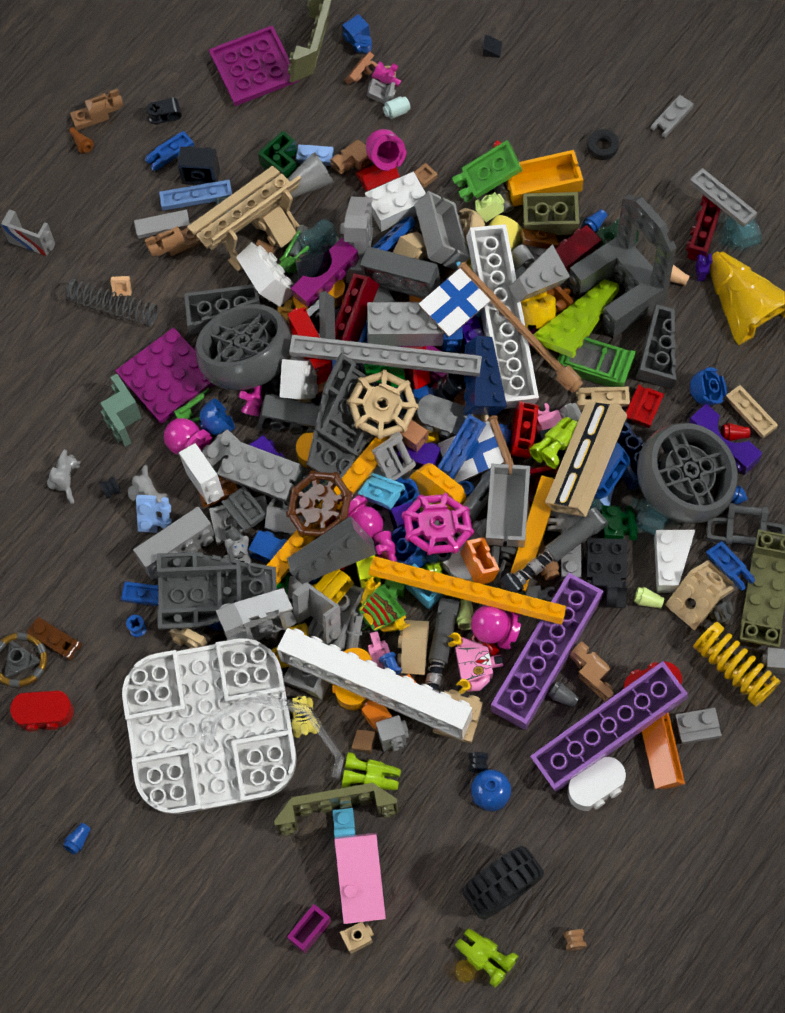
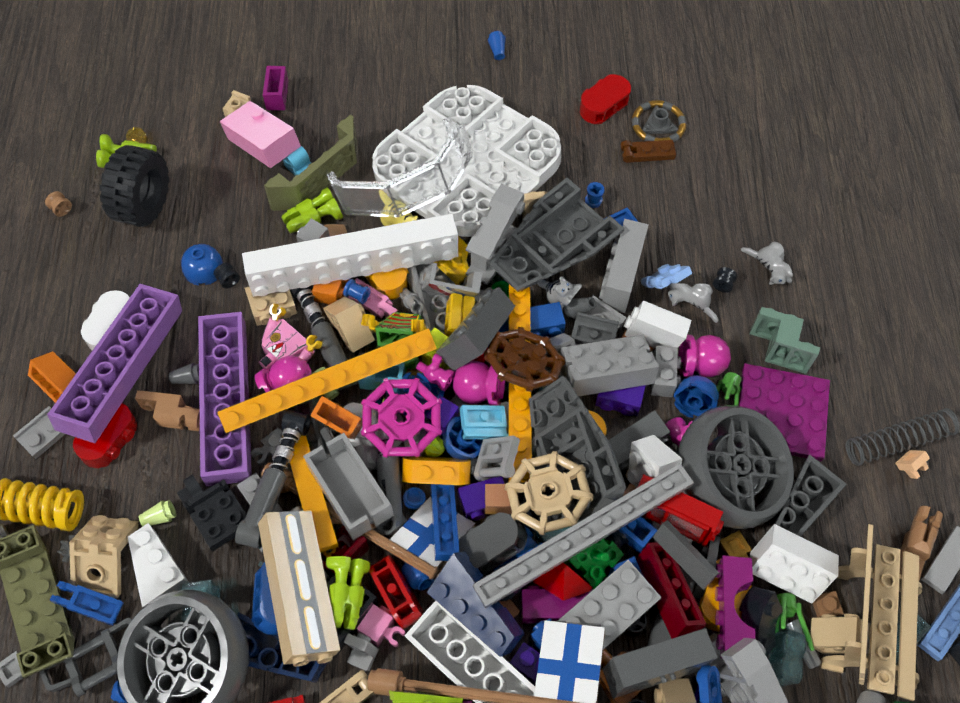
camera: 135 degrees right, 5 degrees down
dark green plate [600,505,638,540] -> none

